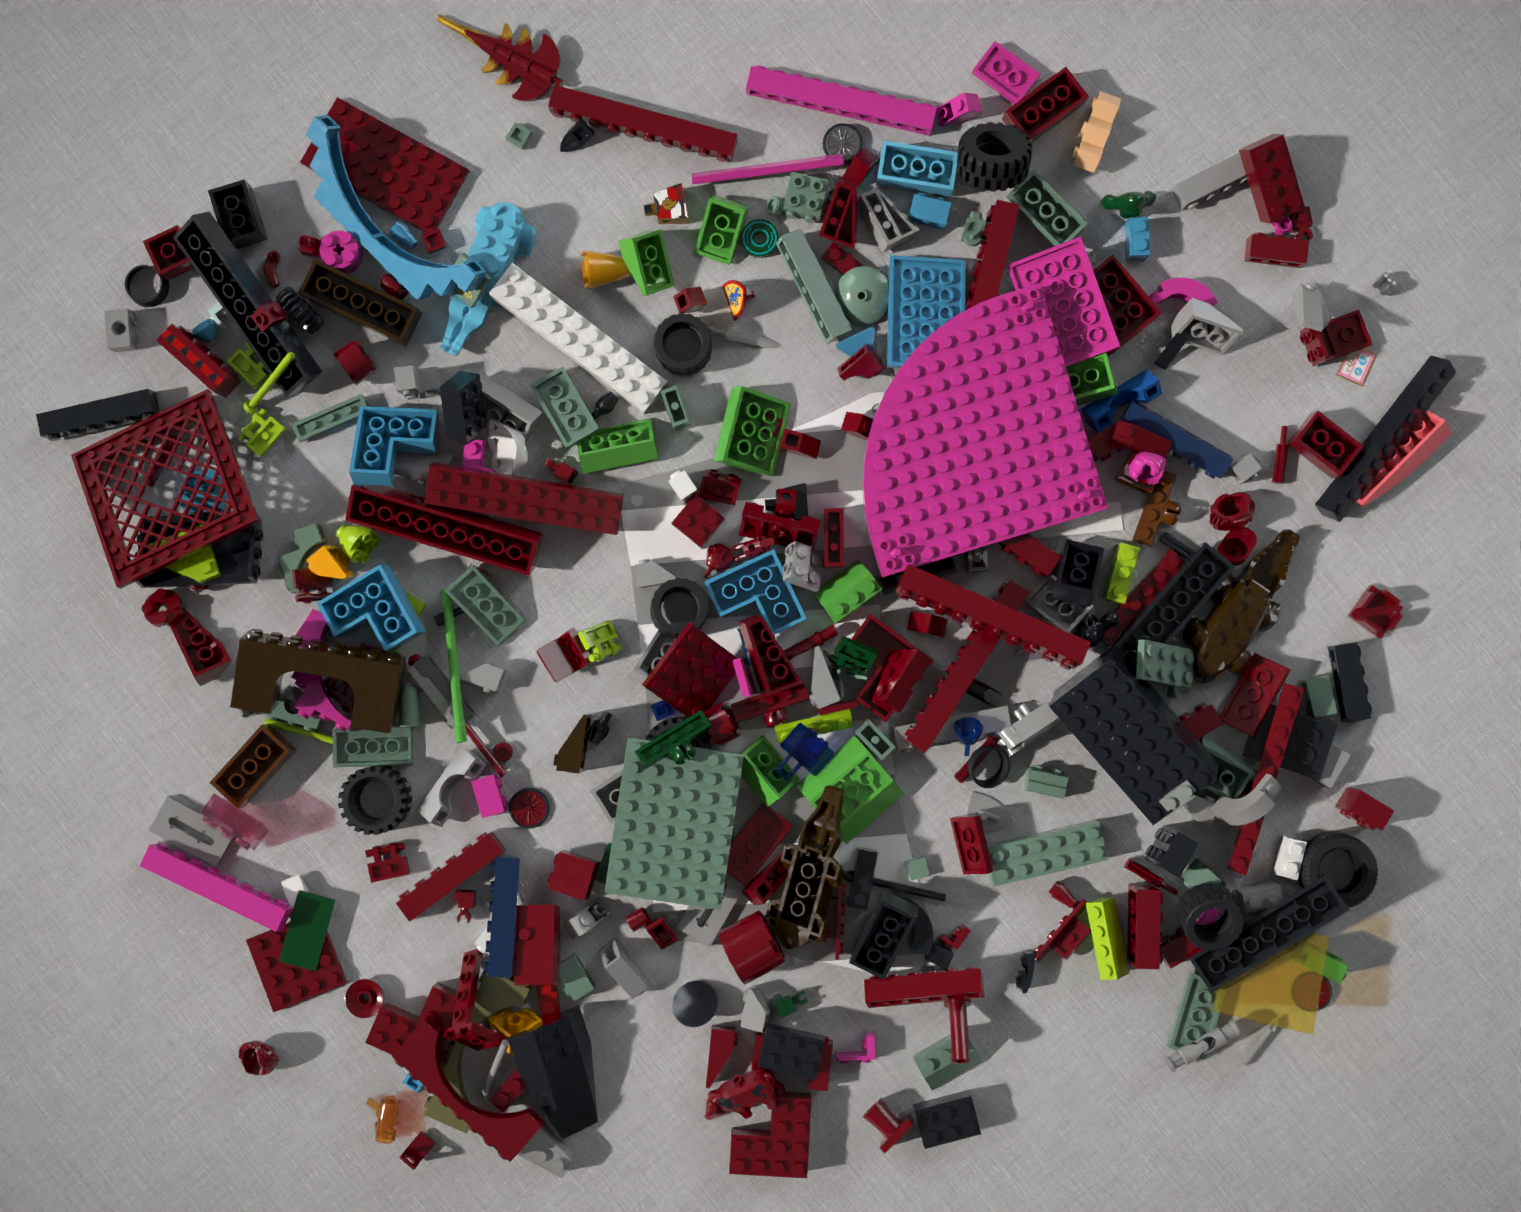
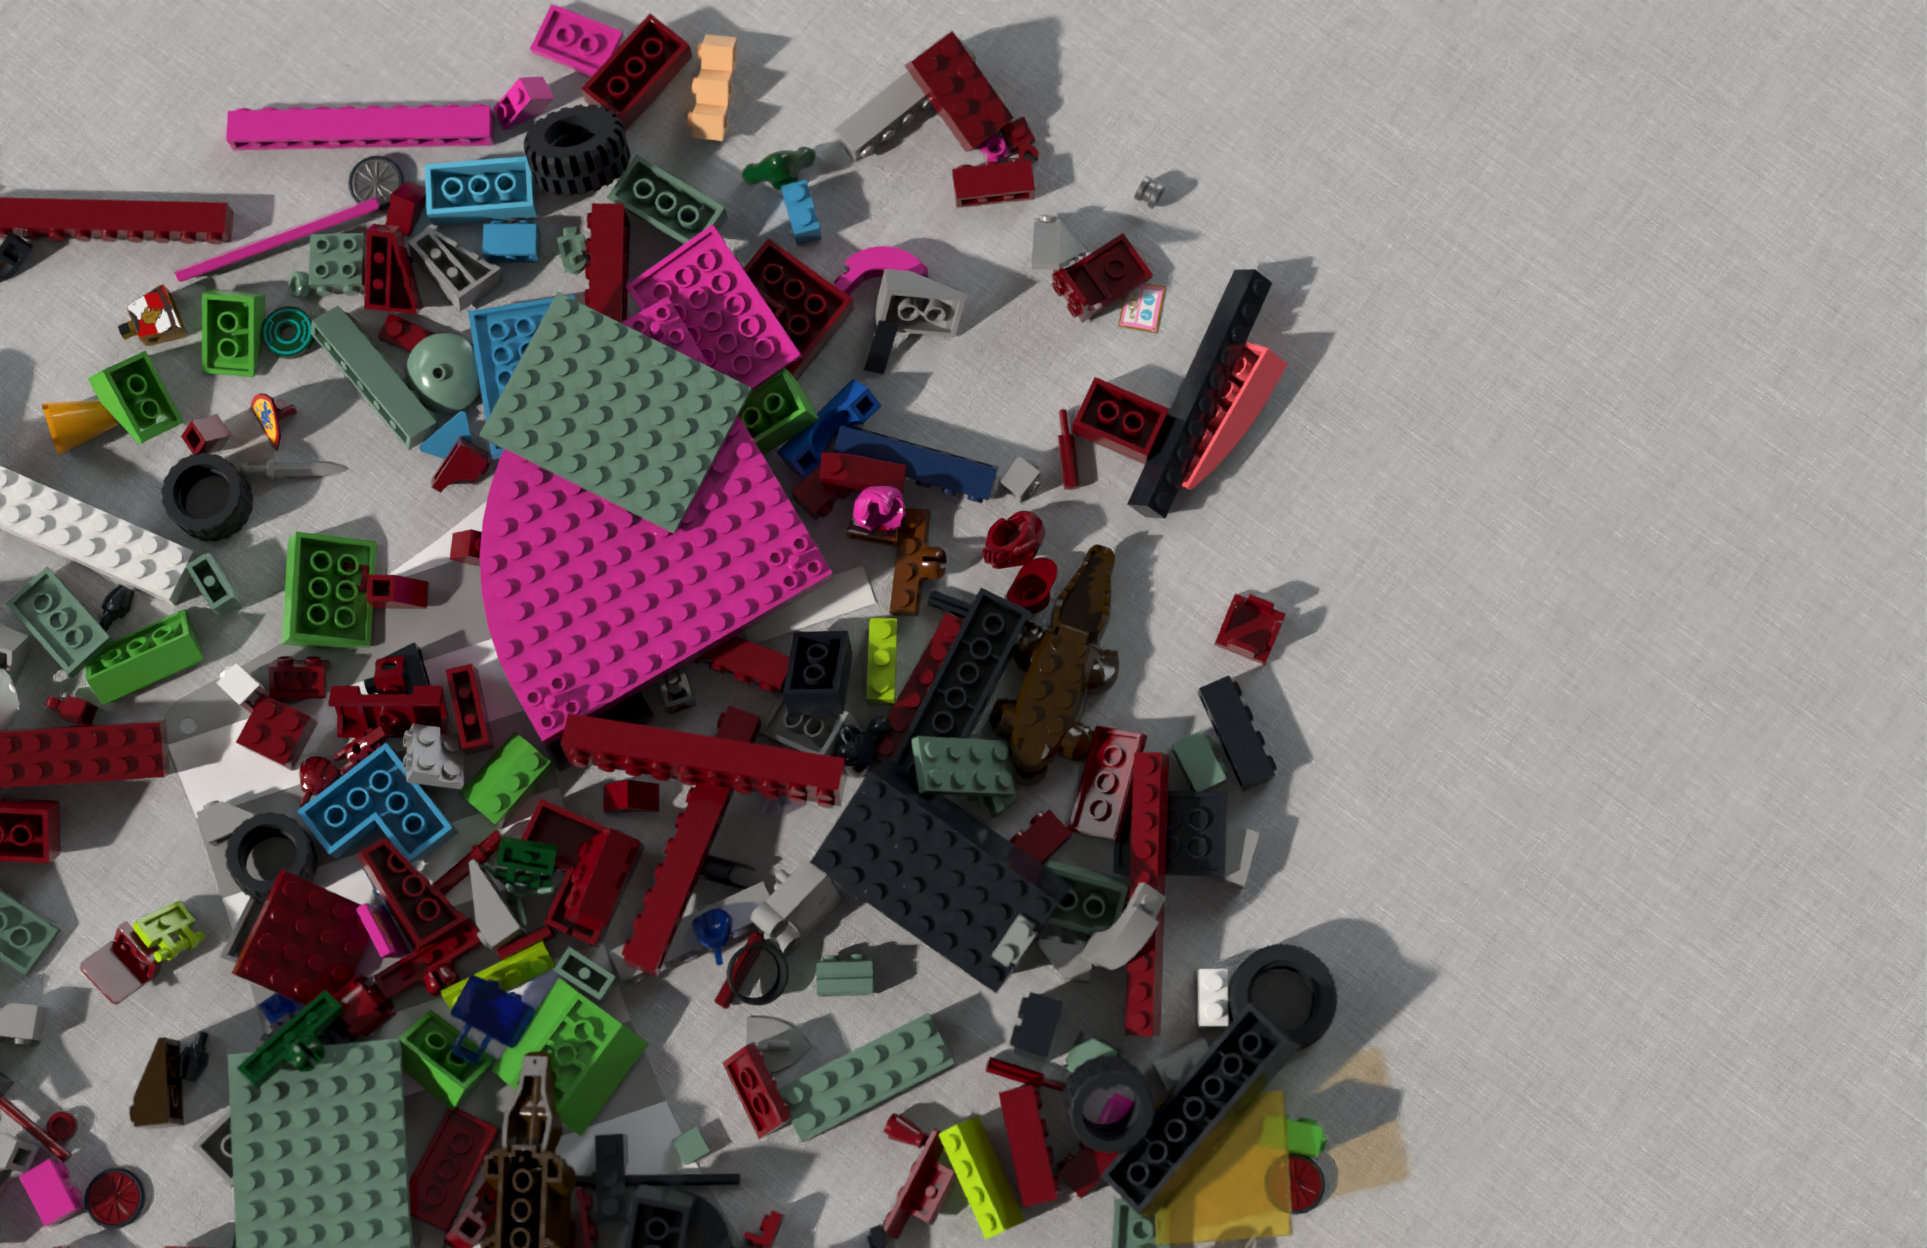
camera: 15 degrees left, 10 degrees down
dark red brick [1335,787,1394,831] -> none
none -> sand green plate [479,292,752,535]

